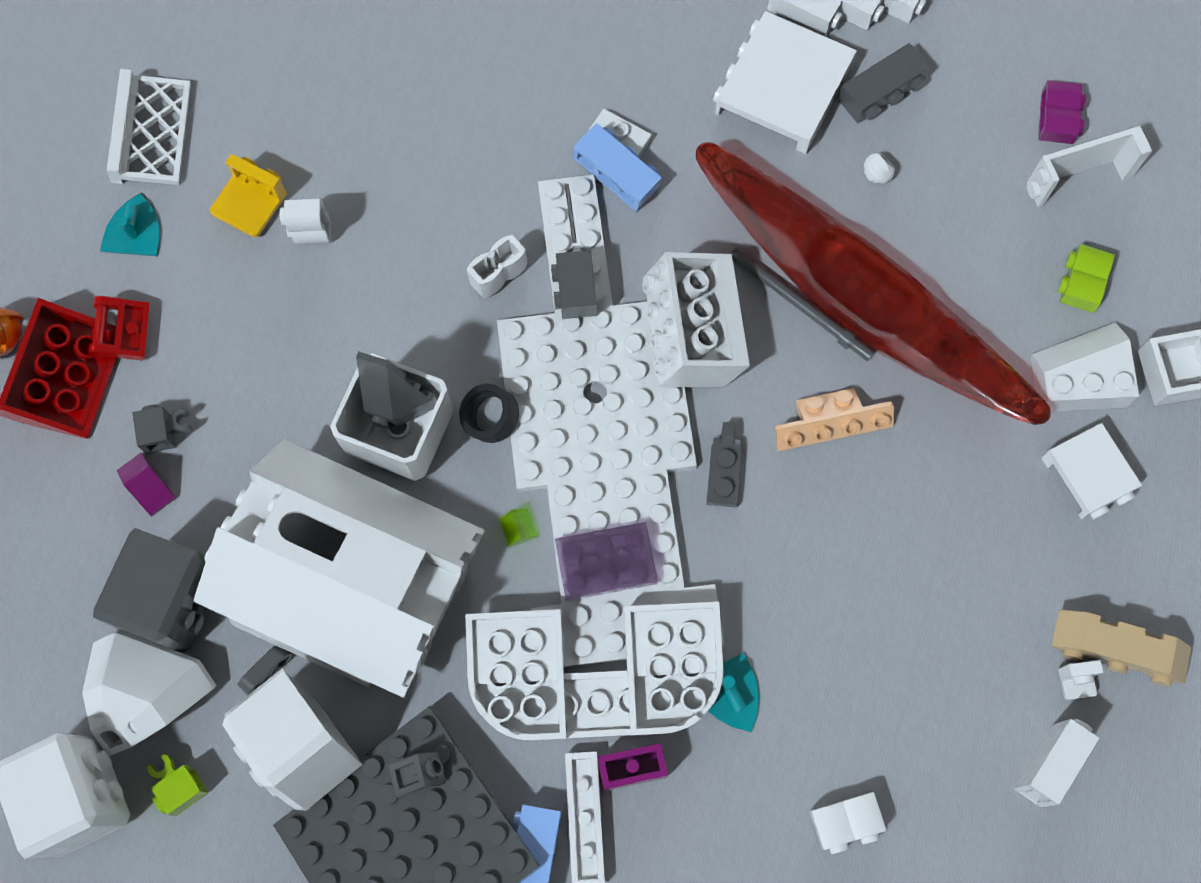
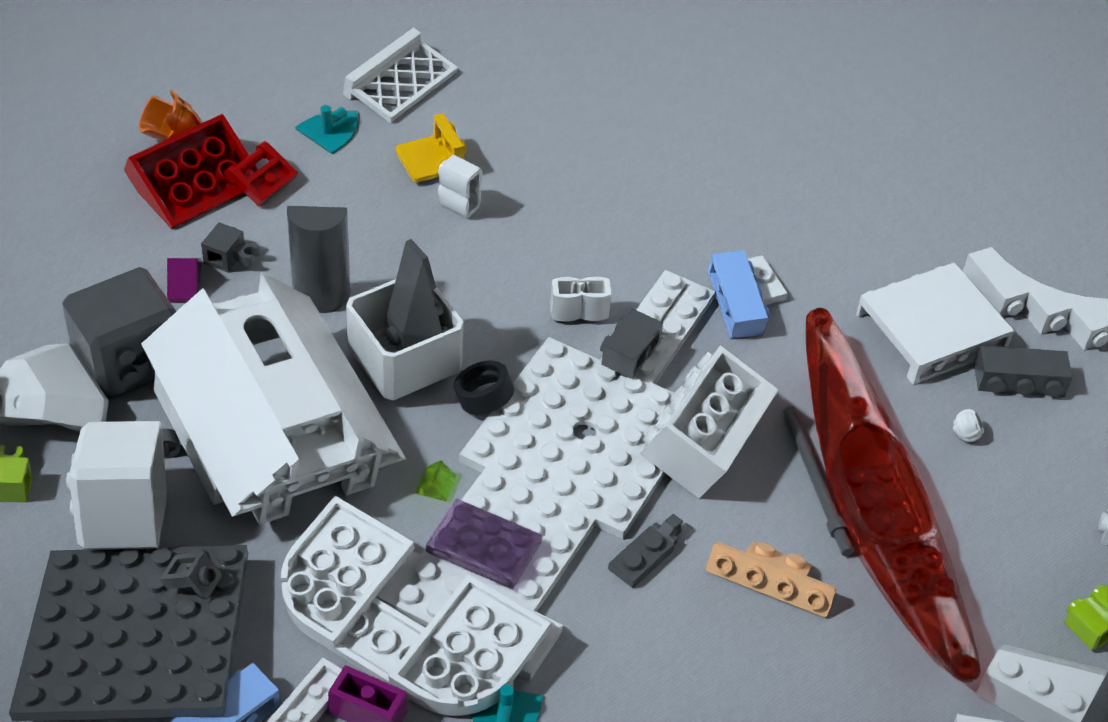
camera: 30 degrees right, 25 degrees down
none -> dark grey brick [287,206,351,313]

